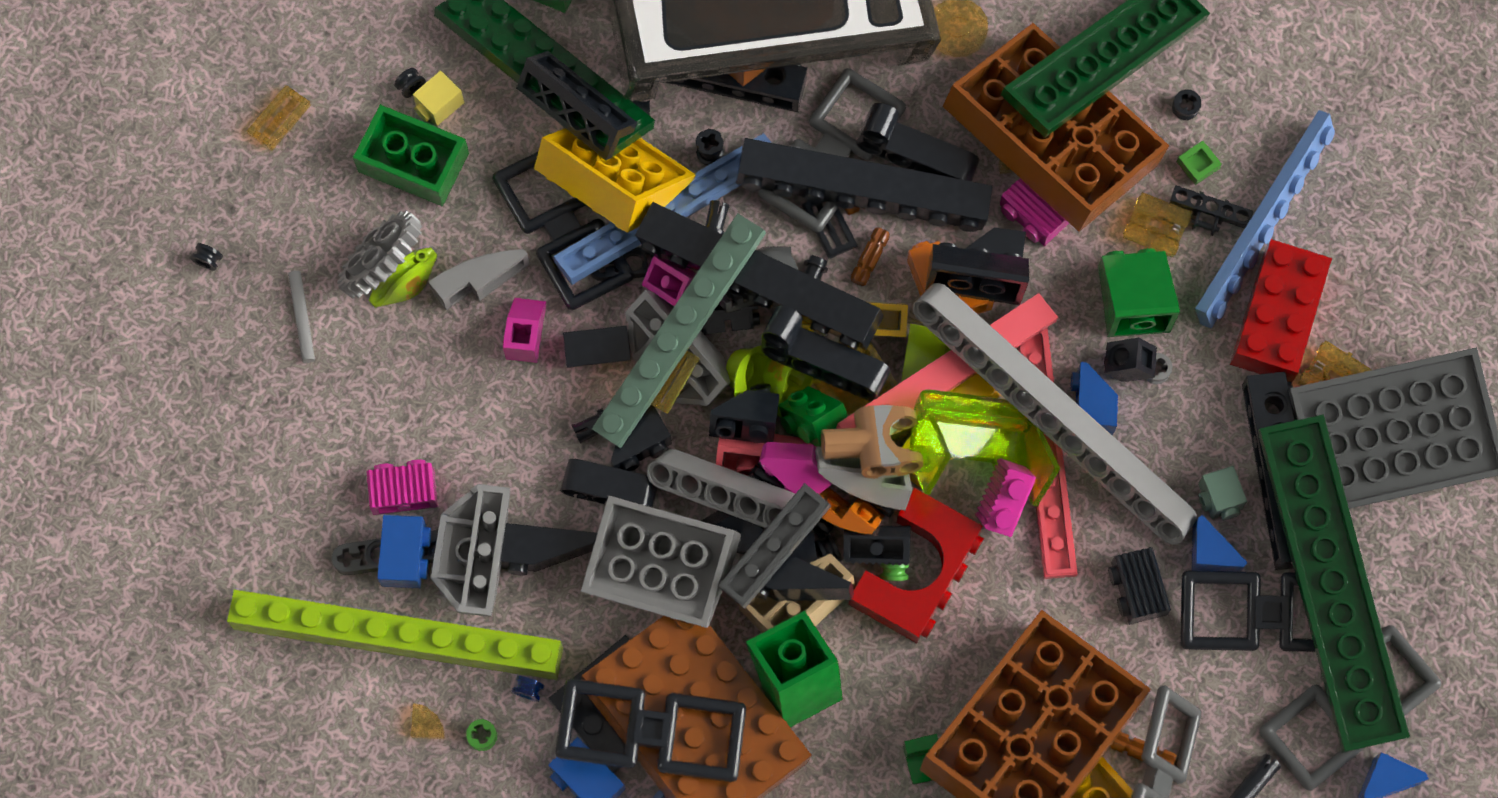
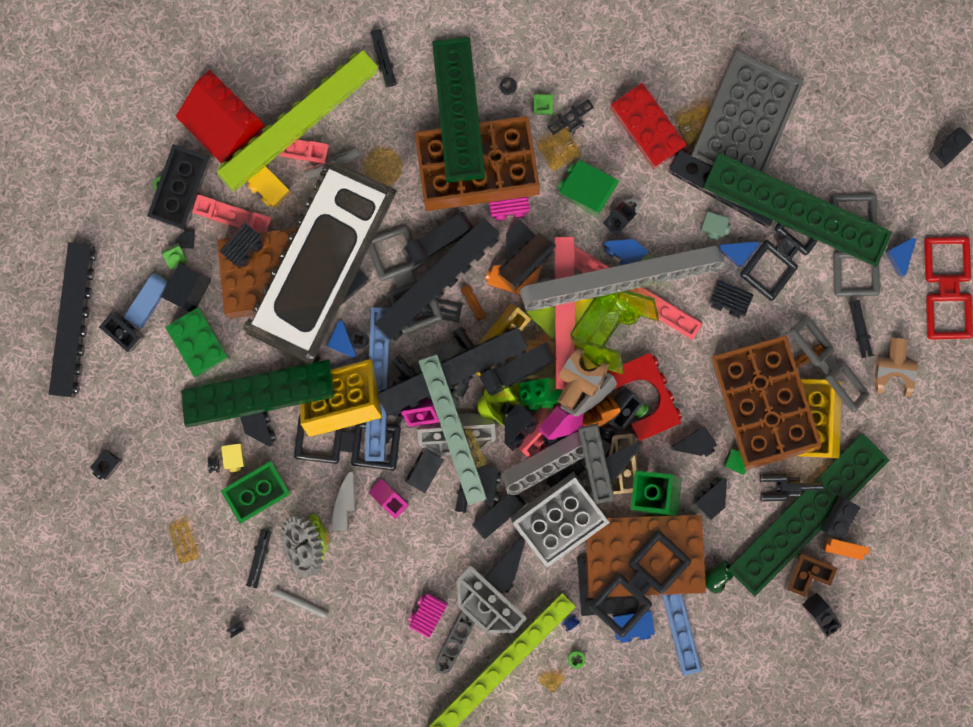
camera: 55 degrees left, 15 degrees up
blue brick [377,515,431,589] -> none
black fence [516,51,637,160] -> none
dark pink brick [975,458,1036,537] -> none
medium blue plate [1195,110,1335,329] -> none
none -> black slope [240,411,276,447]
none -> black pin [246,529,272,588]
none -> blue slope [327,320,357,358]
none -> black slope [671,426,717,457]
none -> black slope [694,477,727,520]

